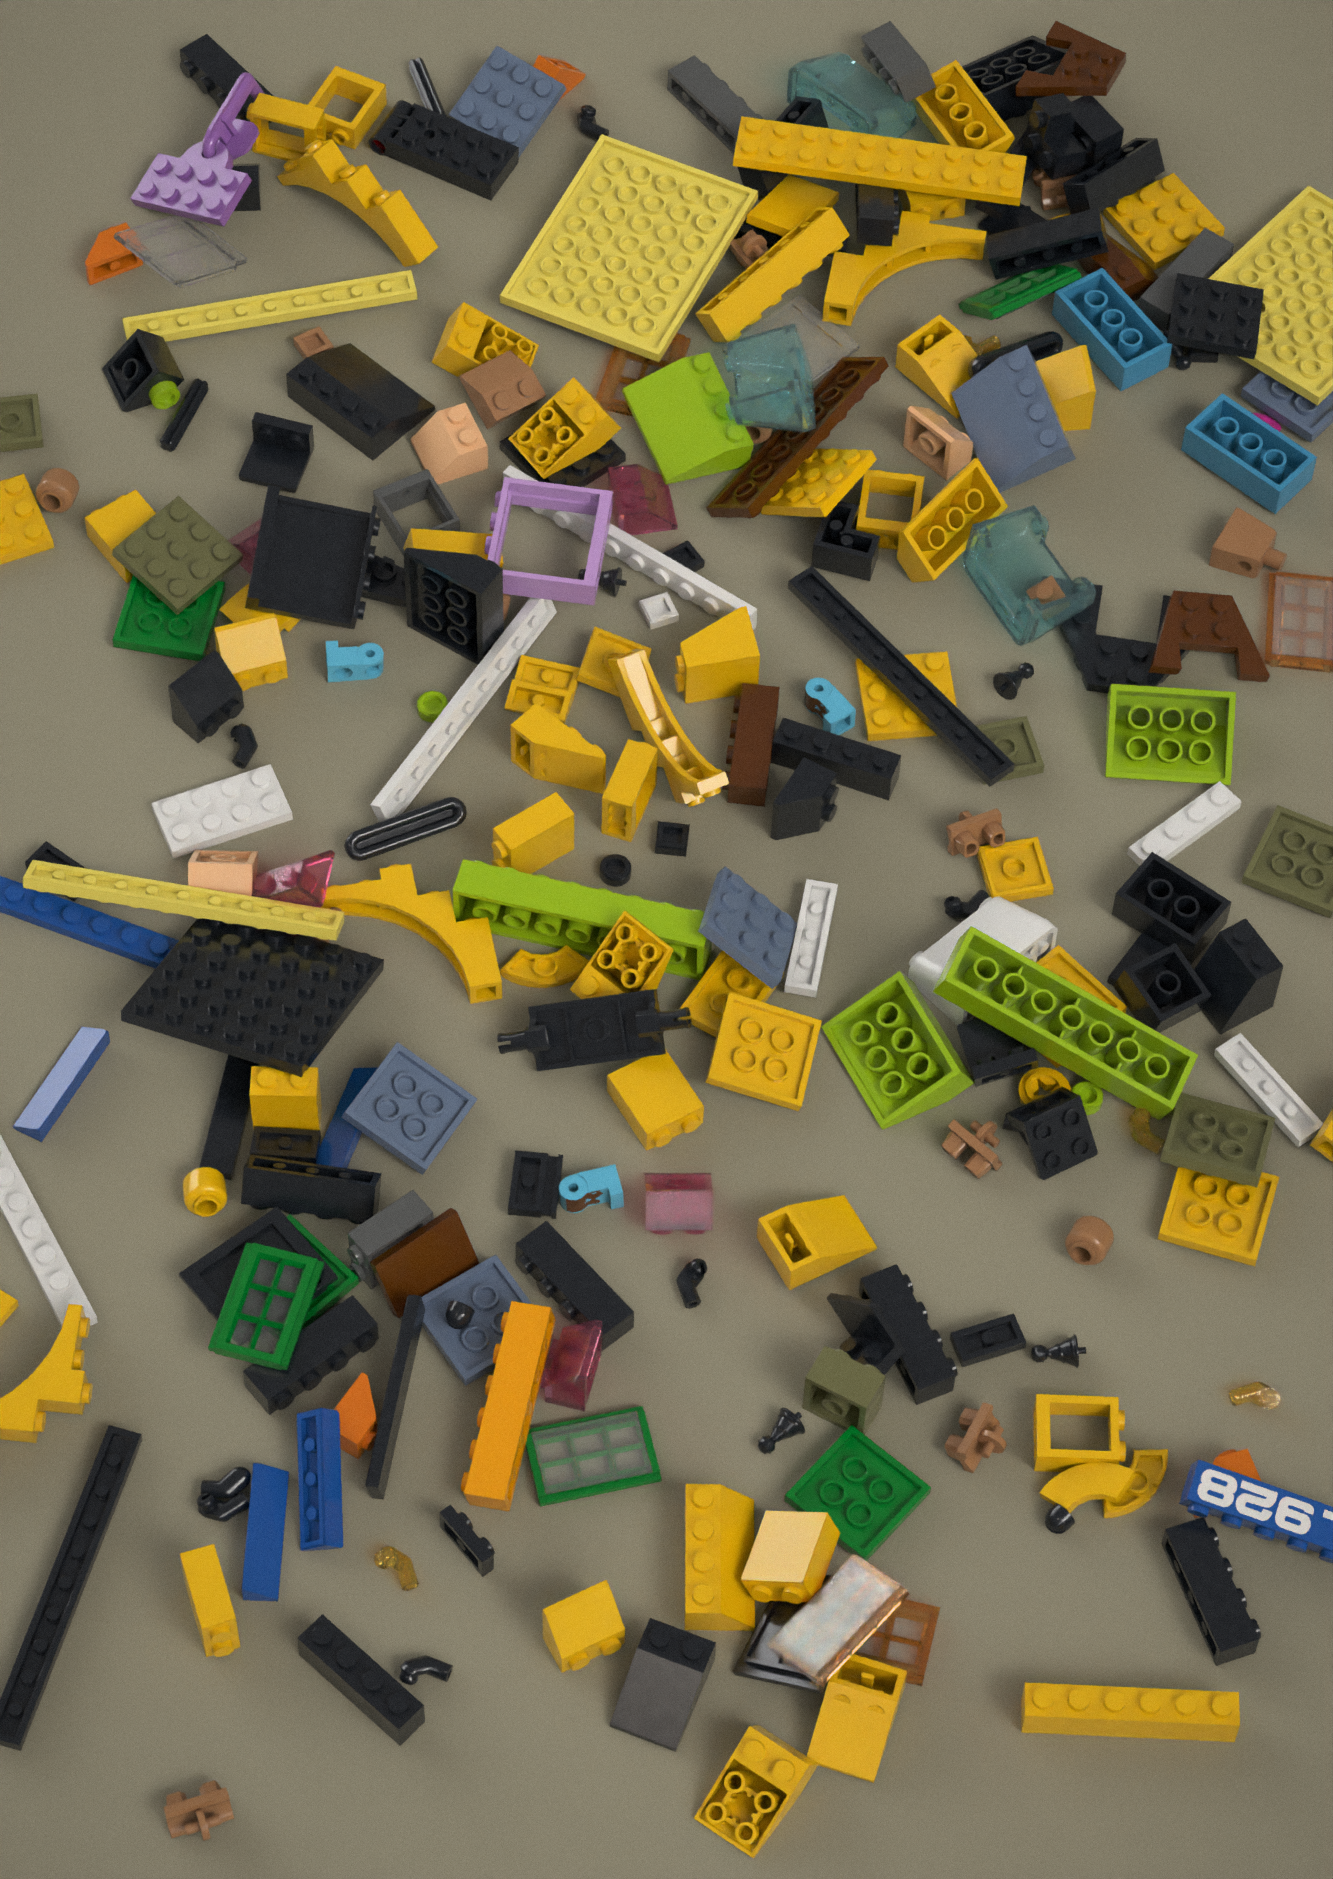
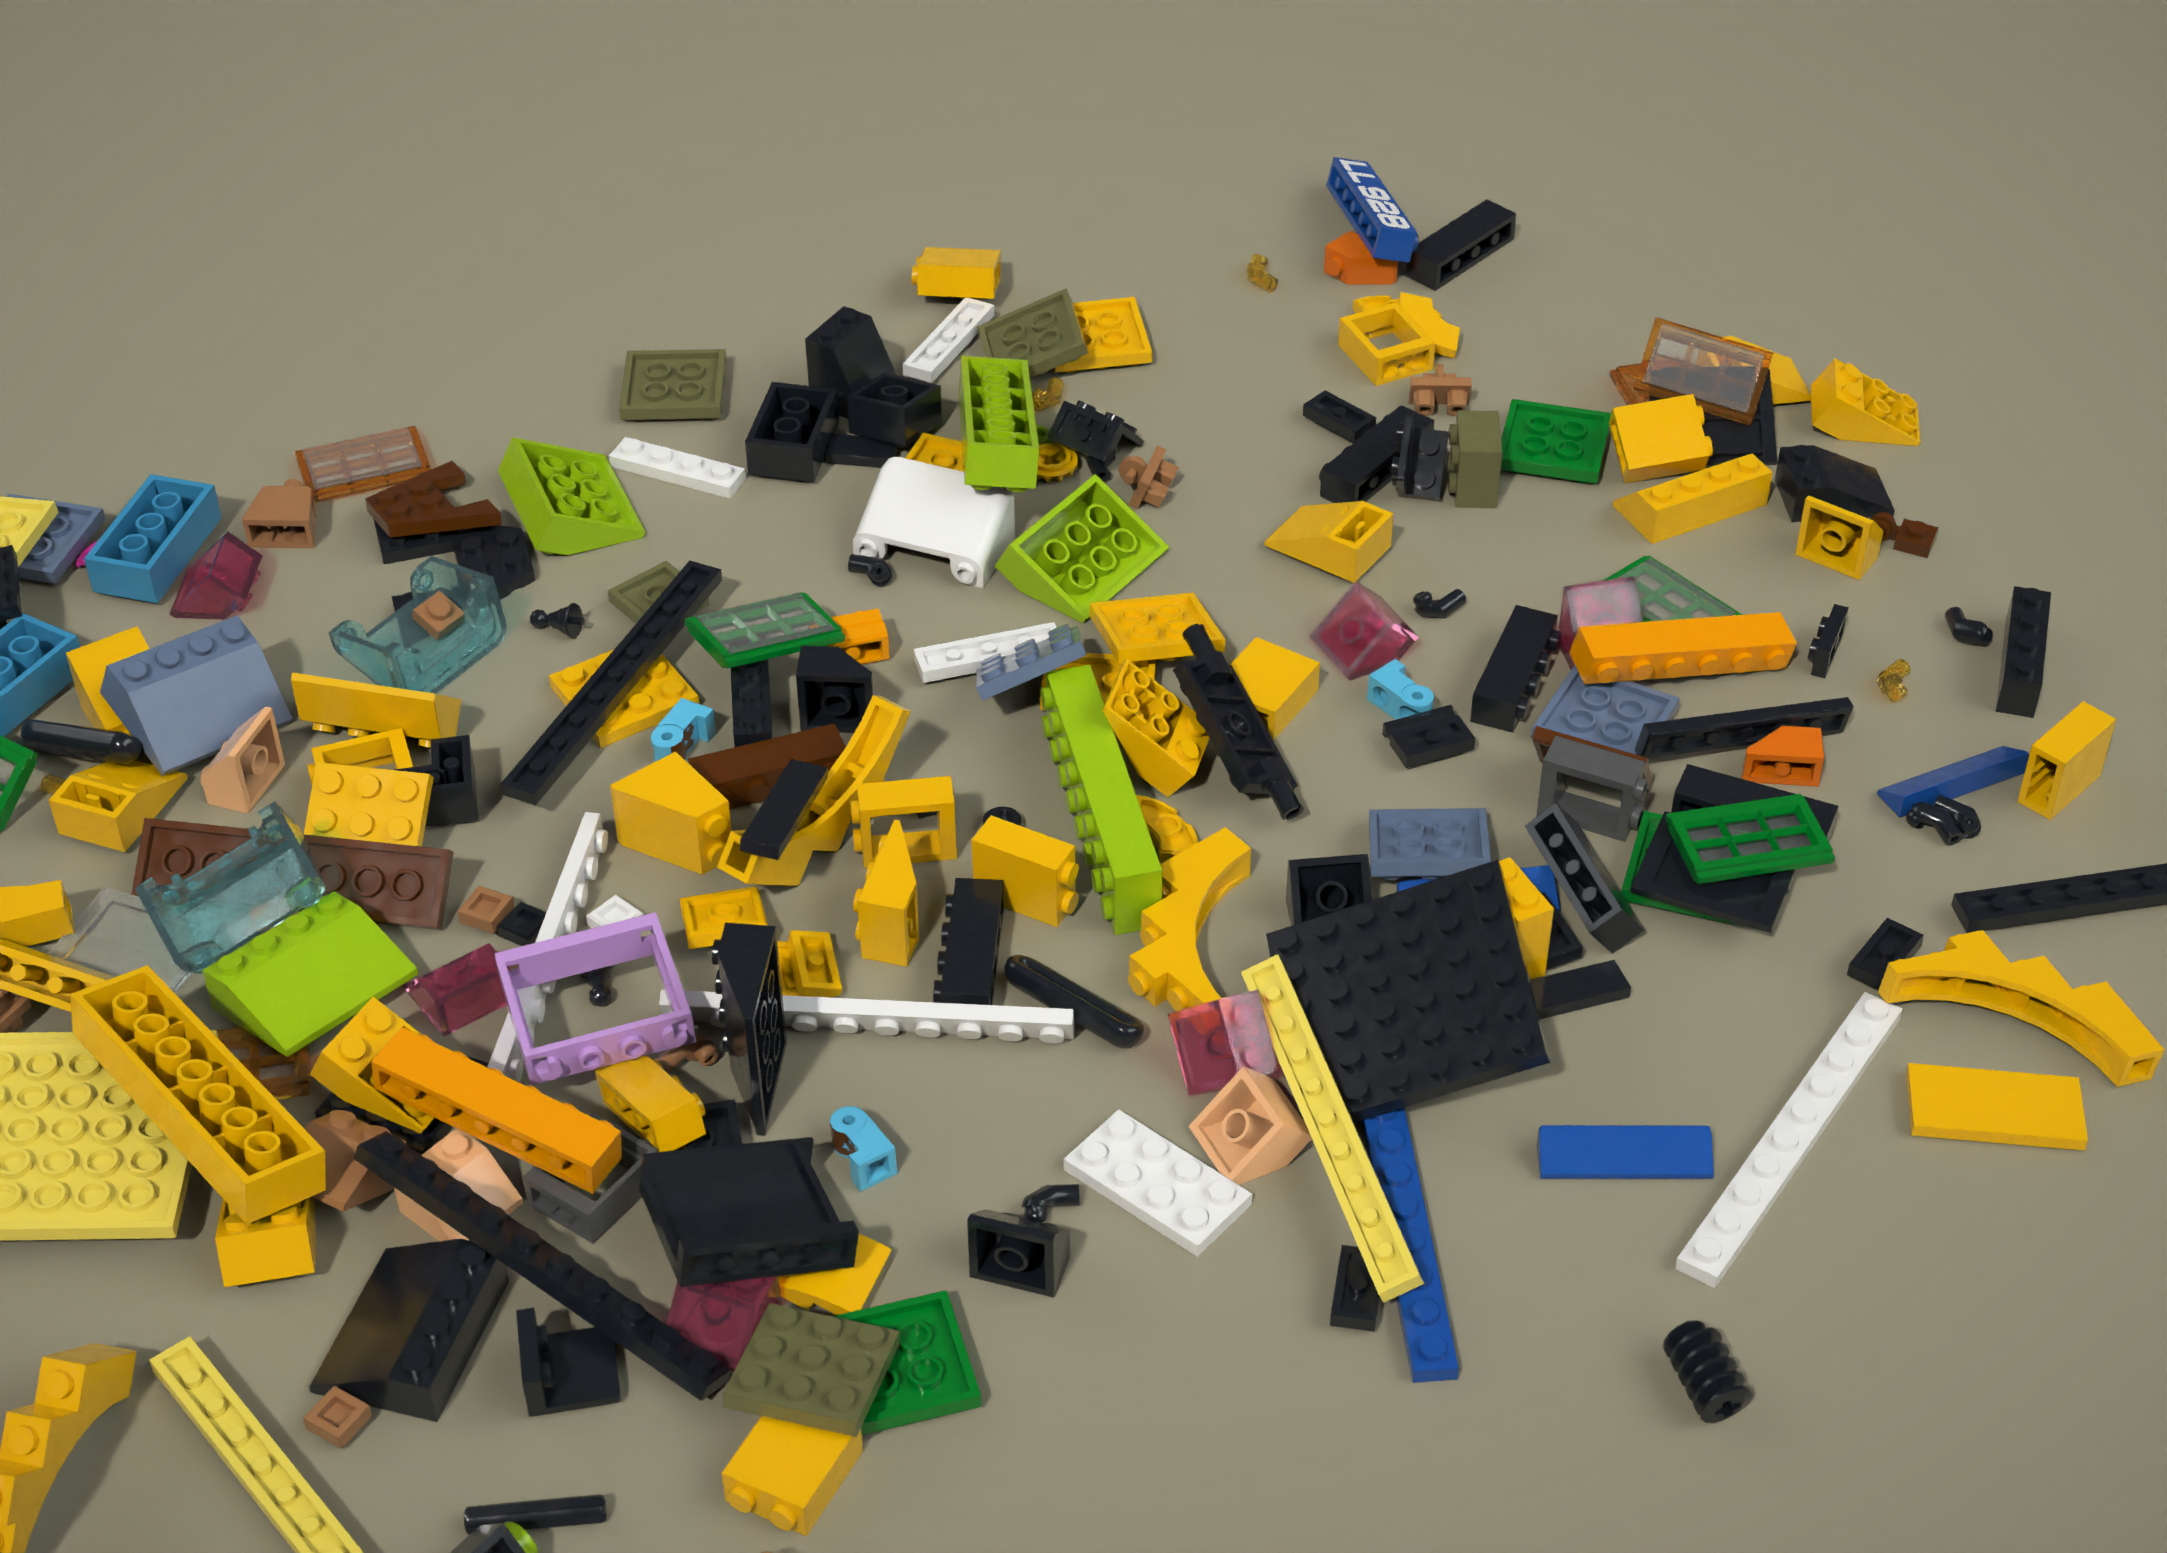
camera: 115 degrees left, 15 degrees down
yellow head [182,1167,228,1217] -> none
yellow slope [214,613,288,691] -> none
blue slope [297,1408,343,1551] -> none
lime tile [417,691,448,723] -> none
black hinge [445,1301,475,1329] -> none
black piece [758,1407,805,1454] -> none
medium nougat hips [946,808,1005,858] -> none
black bracket [957,1018,1038,1087] -> none
yellow tile [976,837,1054,902] -> none
yellow brick [1021,1682,1240,1742] -> none
black piece [1031,1334,1086,1368] -> none
black hinge [1045,1503,1075,1534] -> none
medium nougat head [1065,1216,1114,1265] -> none
none -> yellow brick [70,965,326,1225]
none -> clear pink slope [169,531,263,620]
none -> black plate [354,1131,732,1401]
none -> light orange brick [371,1027,622,1194]
none -> medium nougat plate [457,886,515,934]
none -> clear piece [685,592,845,669]
none -> black tile [740,759,828,860]
none -> light orange brick [807,608,890,665]
none -> black brick [933,878,1004,1005]
none -> black slope [1286,854,1372,926]
none -> black plate [1847,917,1924,990]
none -> reddish brown plate [1870,512,1939,558]

